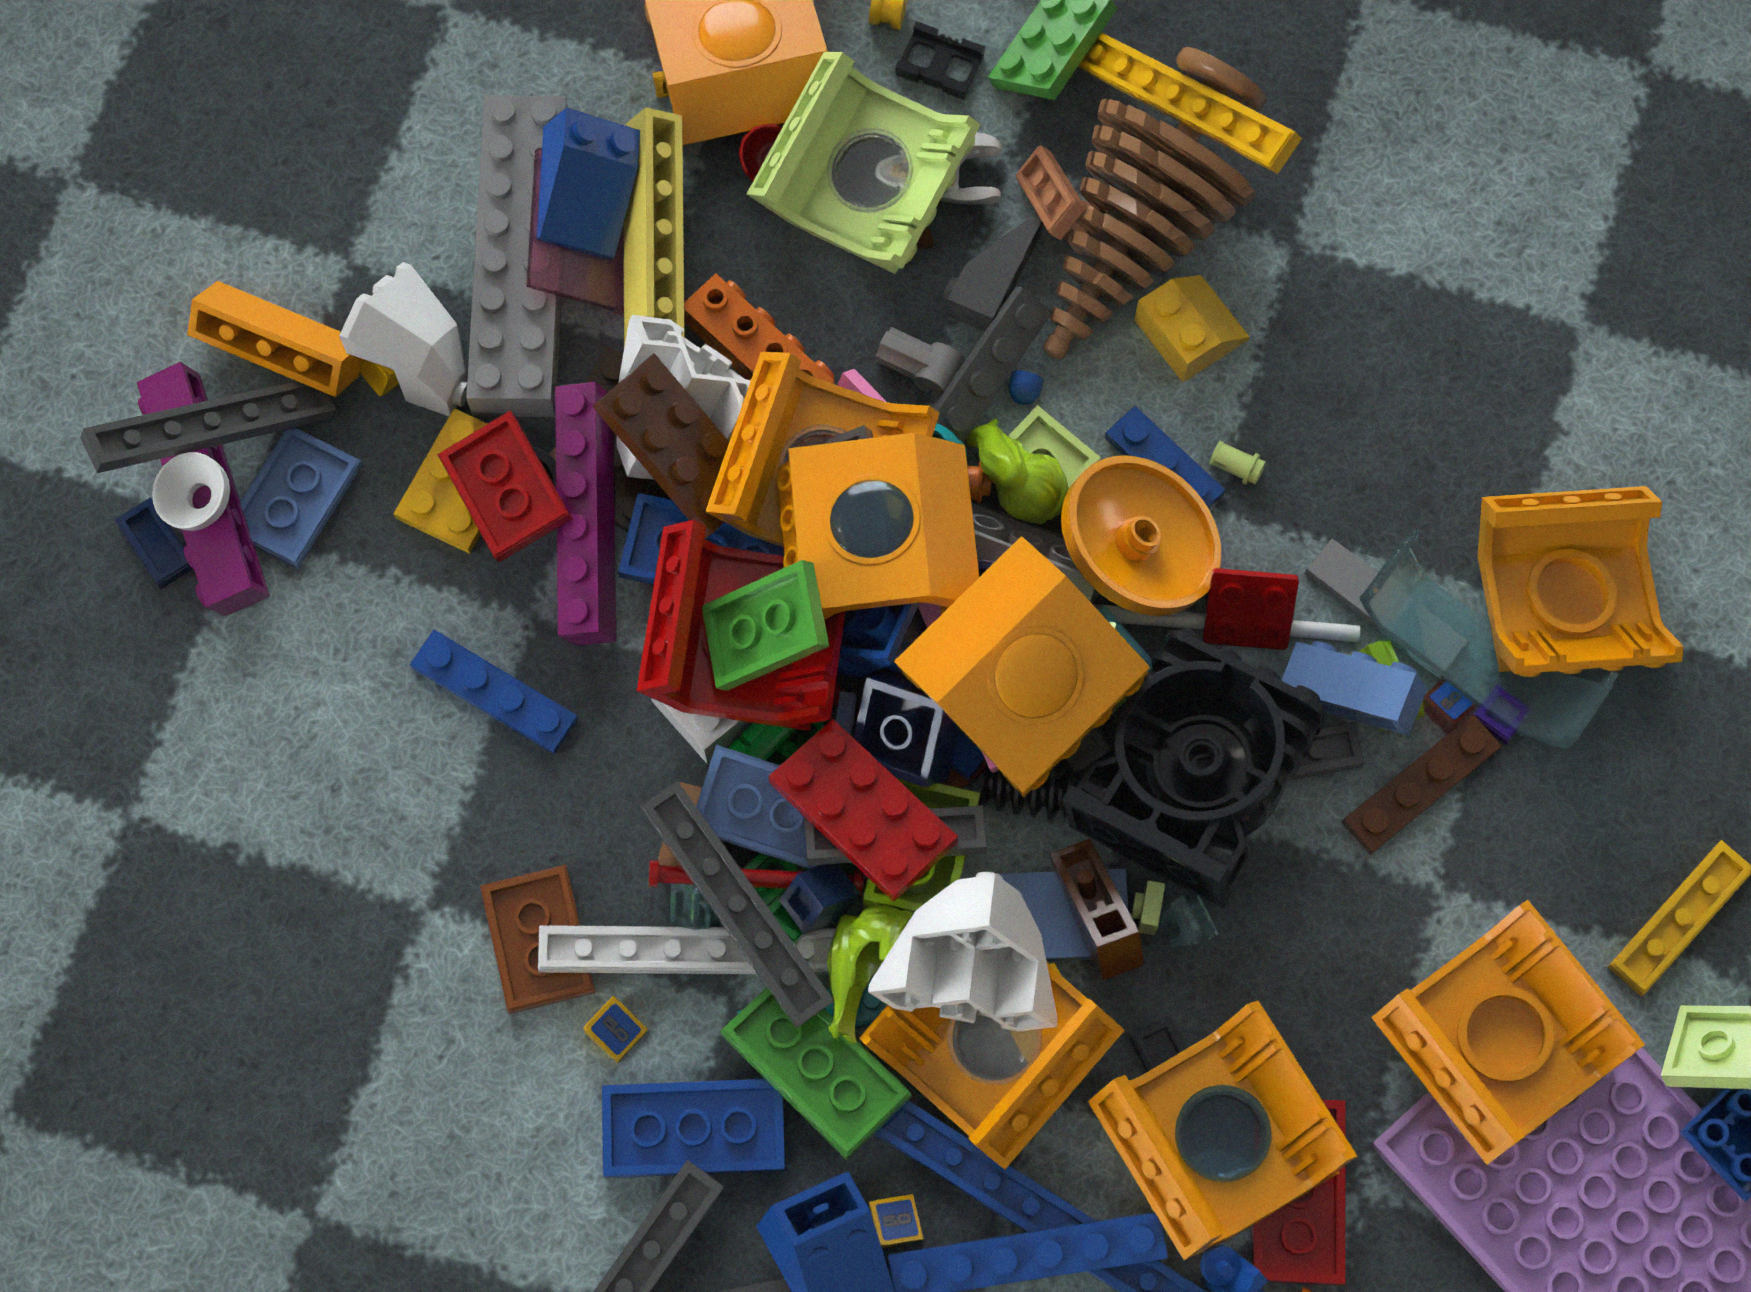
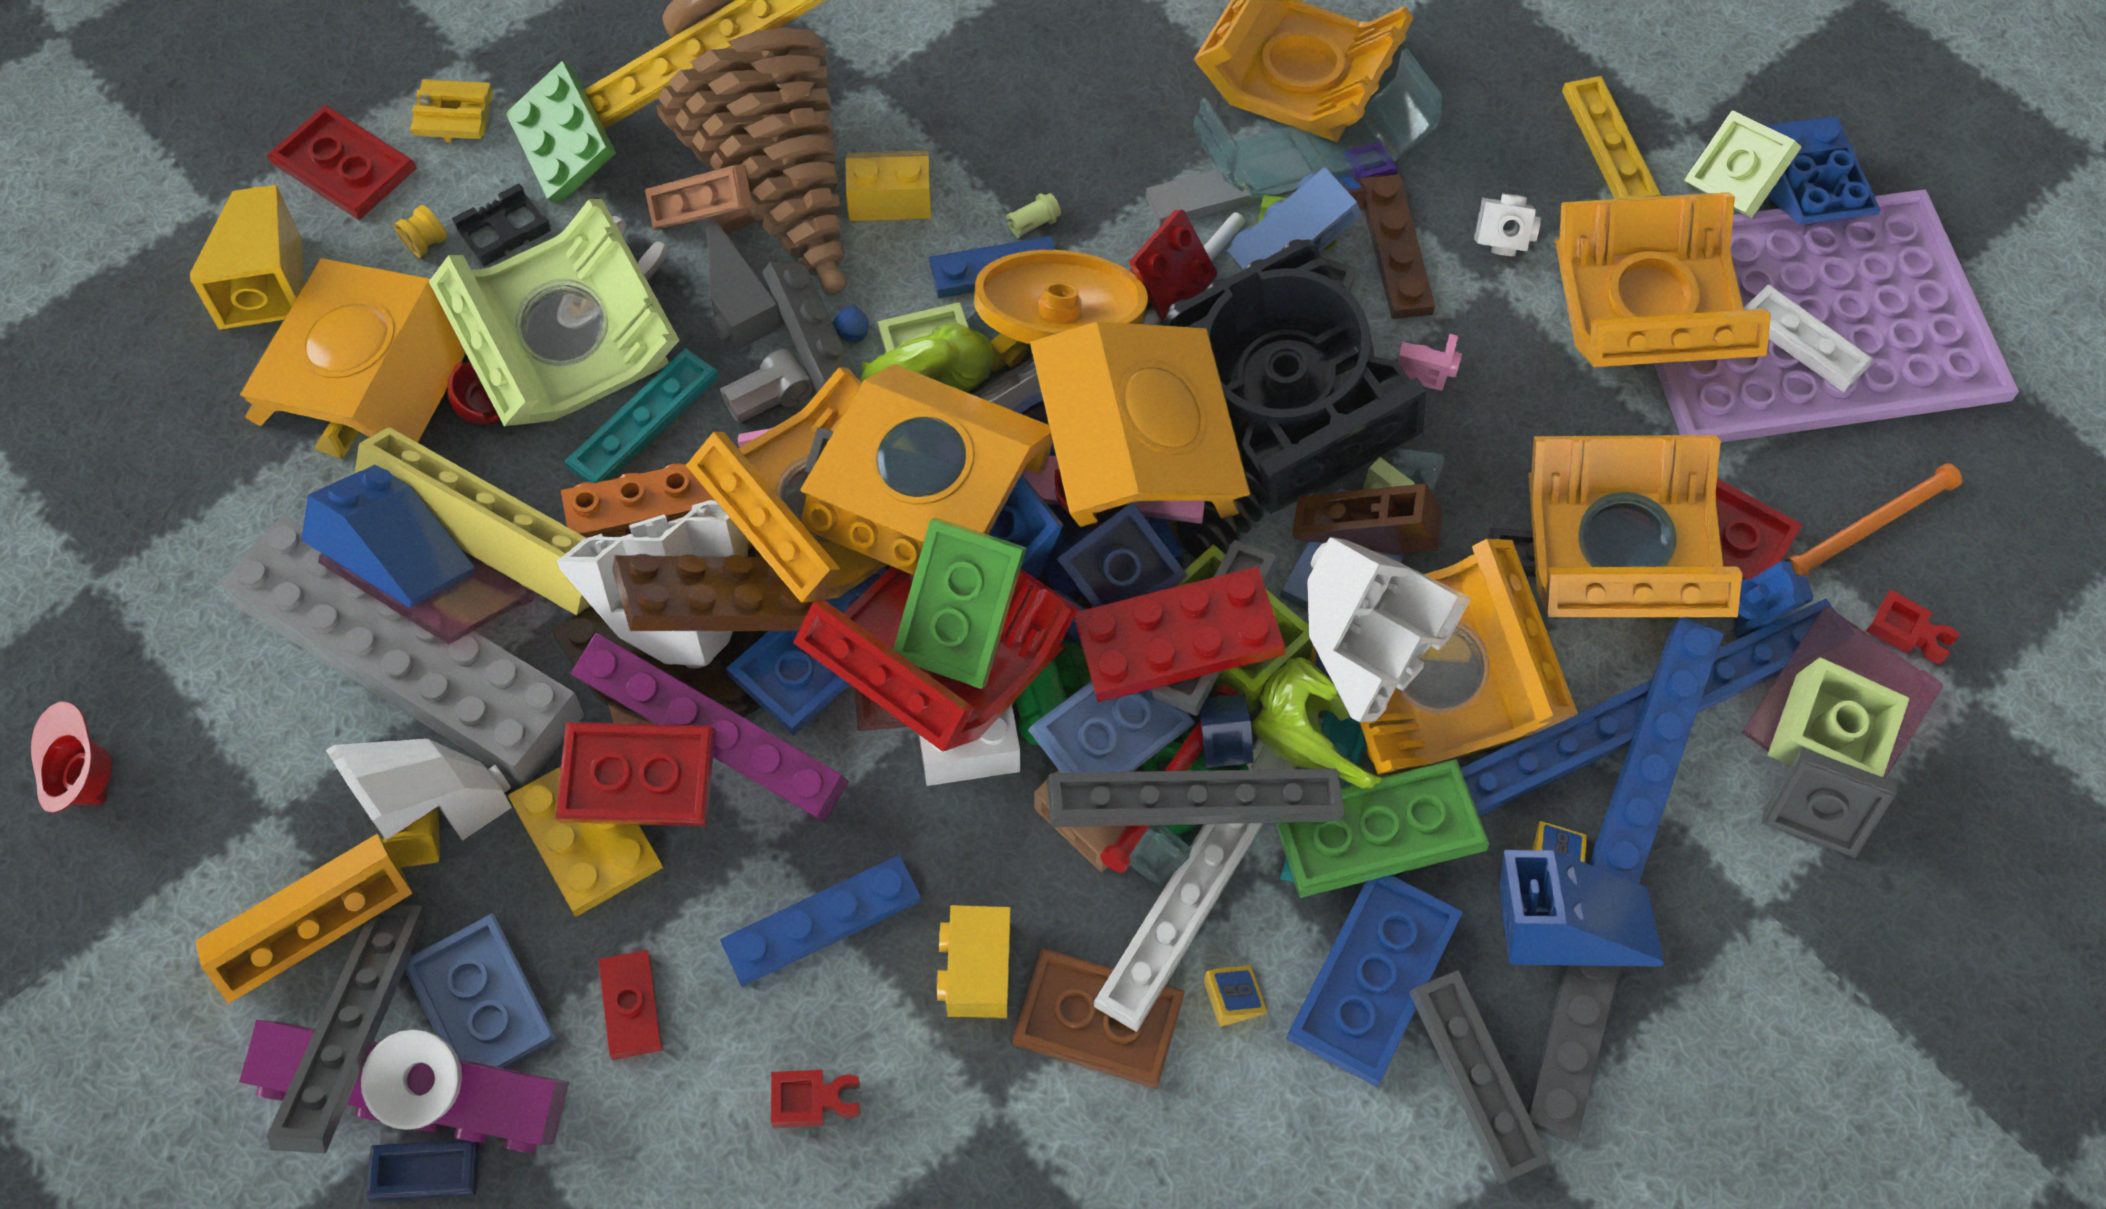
camera: 60 degrees left, 10 degrees down
none -> red piece [31,702,113,813]
none -> teal tile [564,348,719,483]
none -> red plate [598,950,663,1060]
none -> red plate [771,1069,860,1128]
none -> yellow brick [937,905,1010,1018]
none -> bright pink bracket [1397,334,1462,391]
none -> white brick [1474,194,1541,256]
none -> white tile [1744,284,1874,393]

